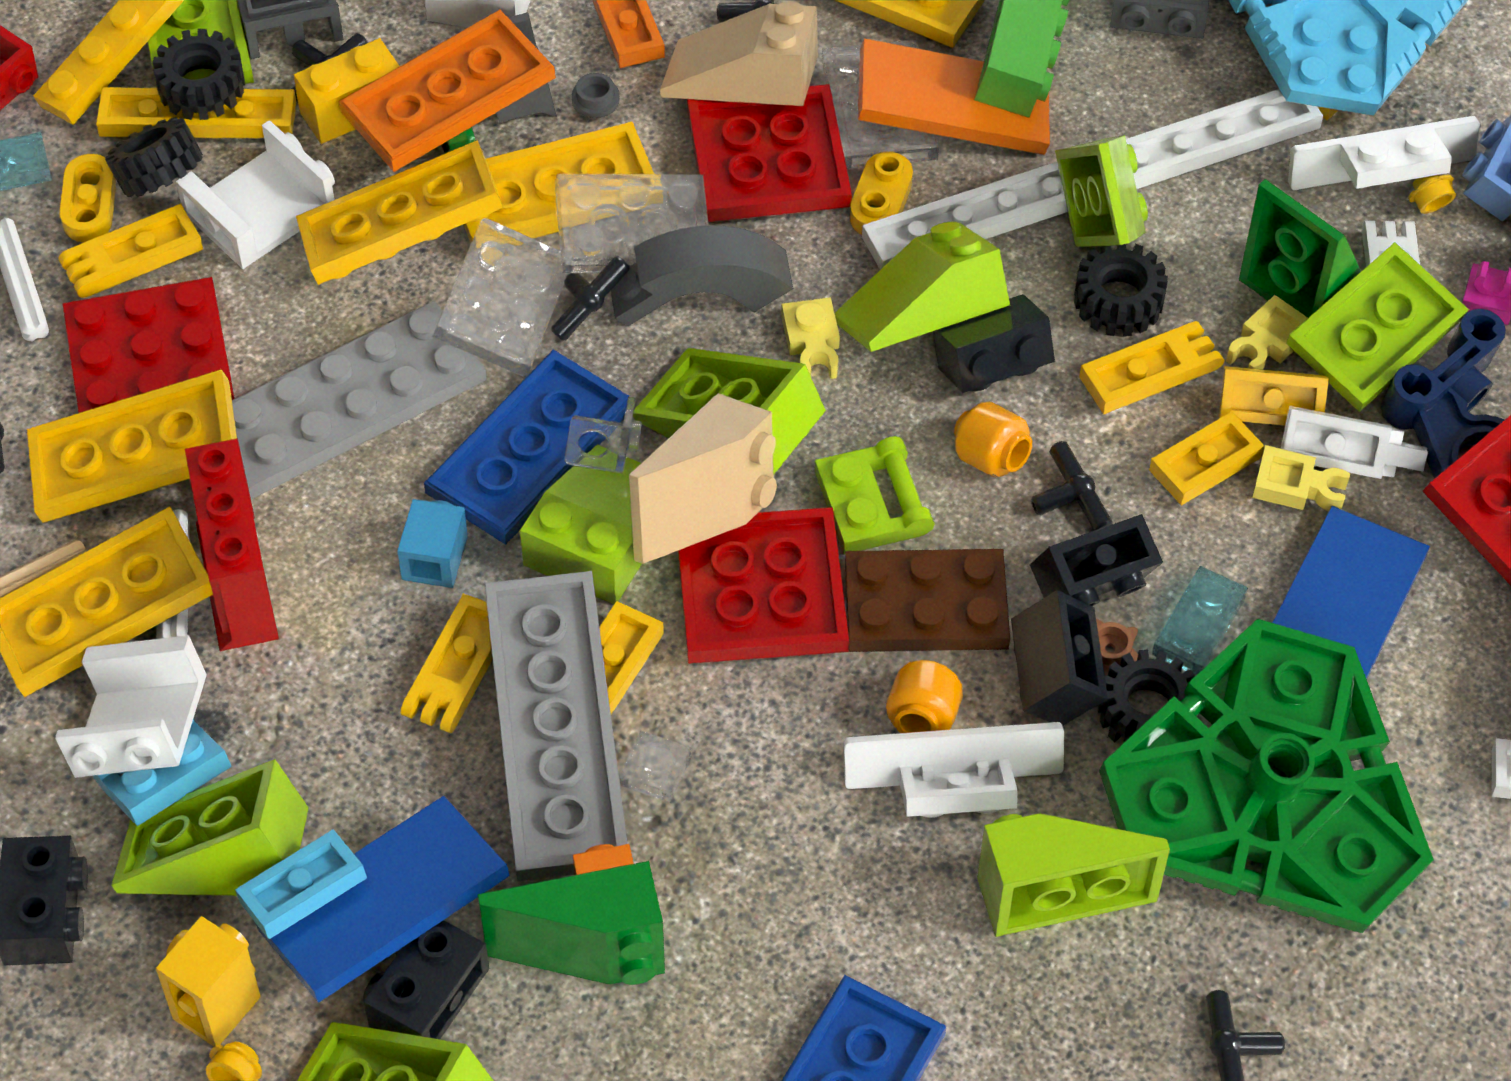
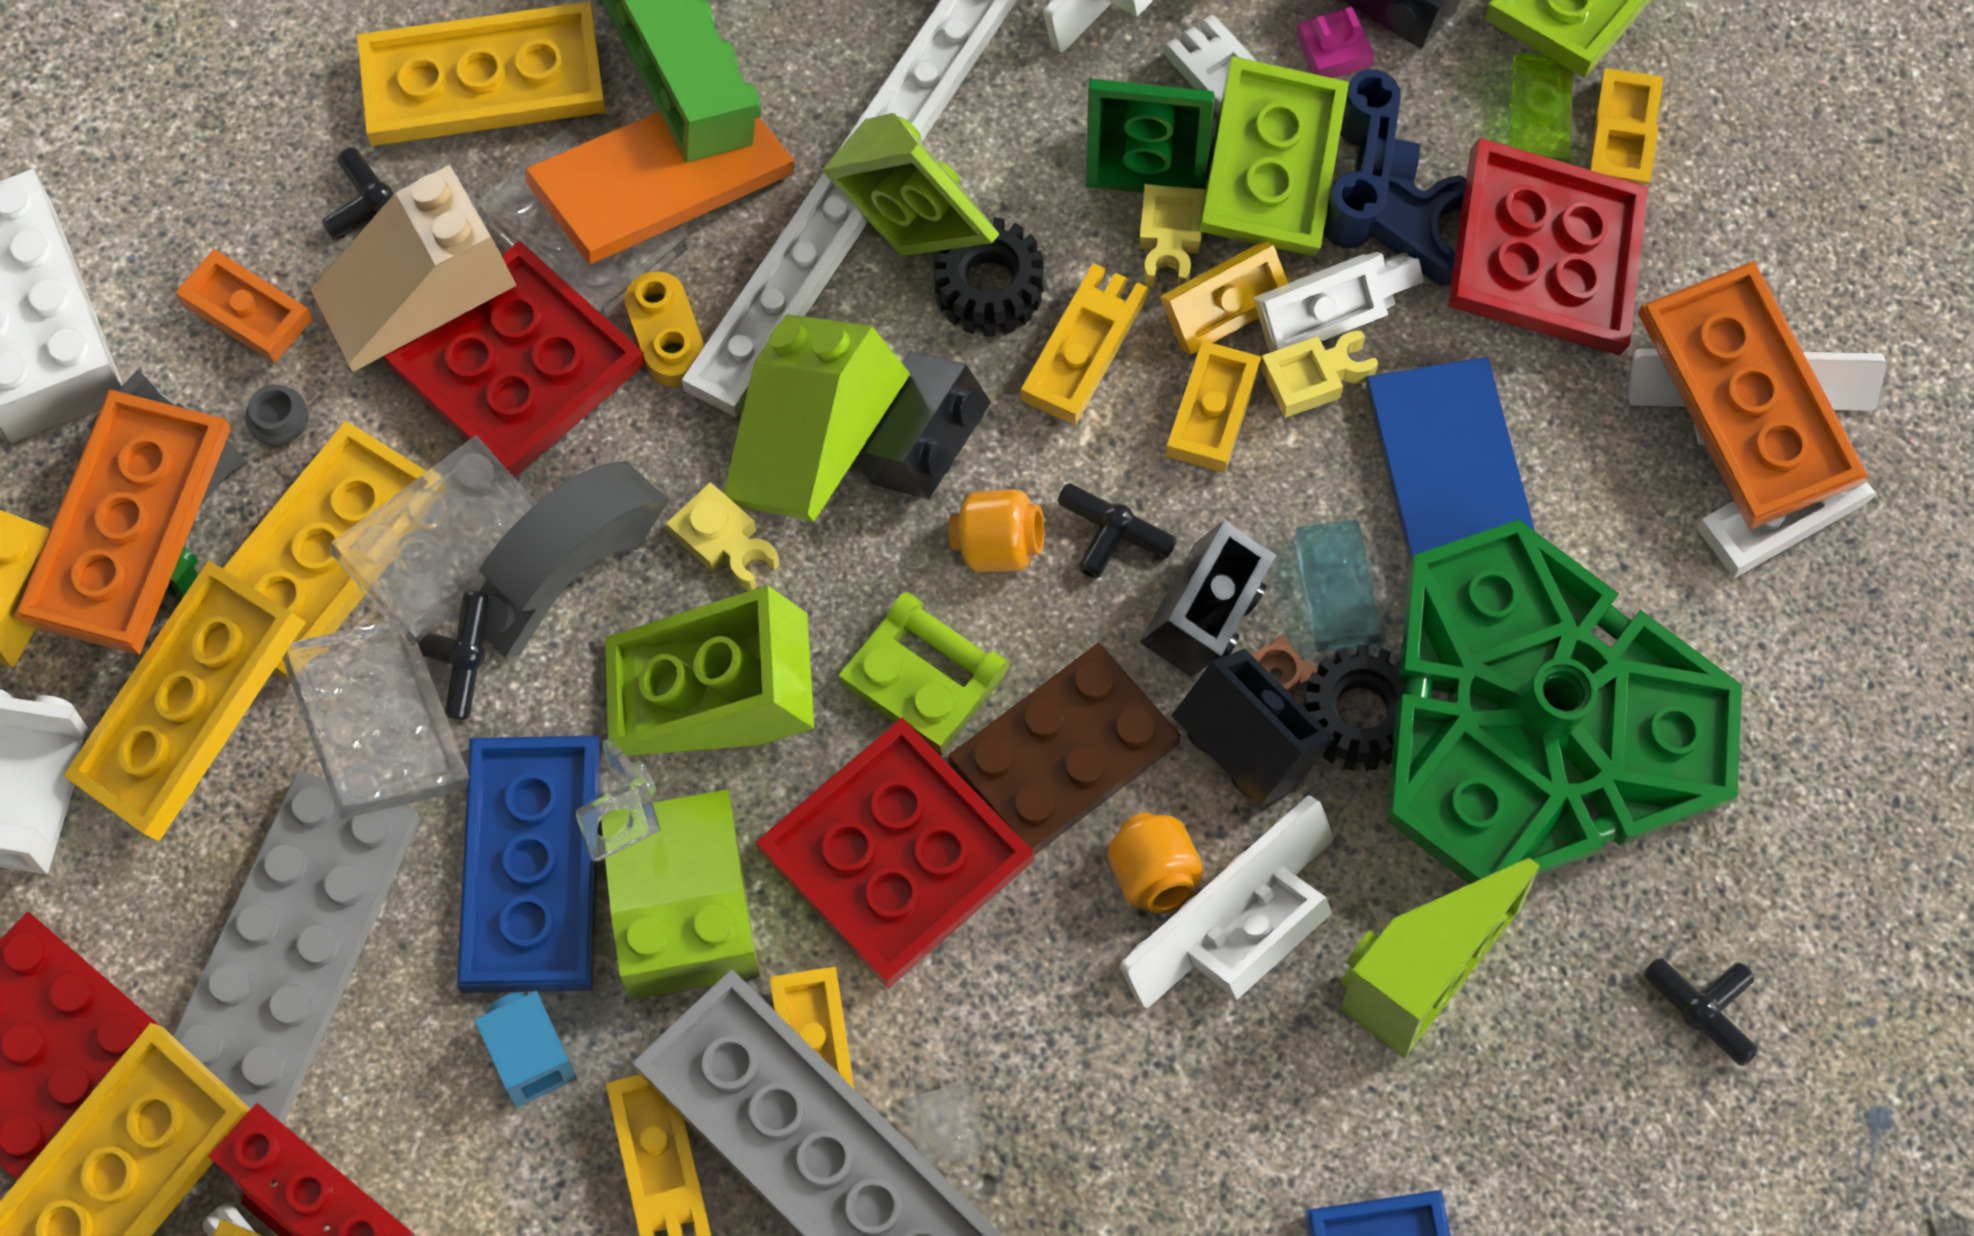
camera: 35 degrees left, 10 degrees up
tan slope [629,393,777,564] -> none

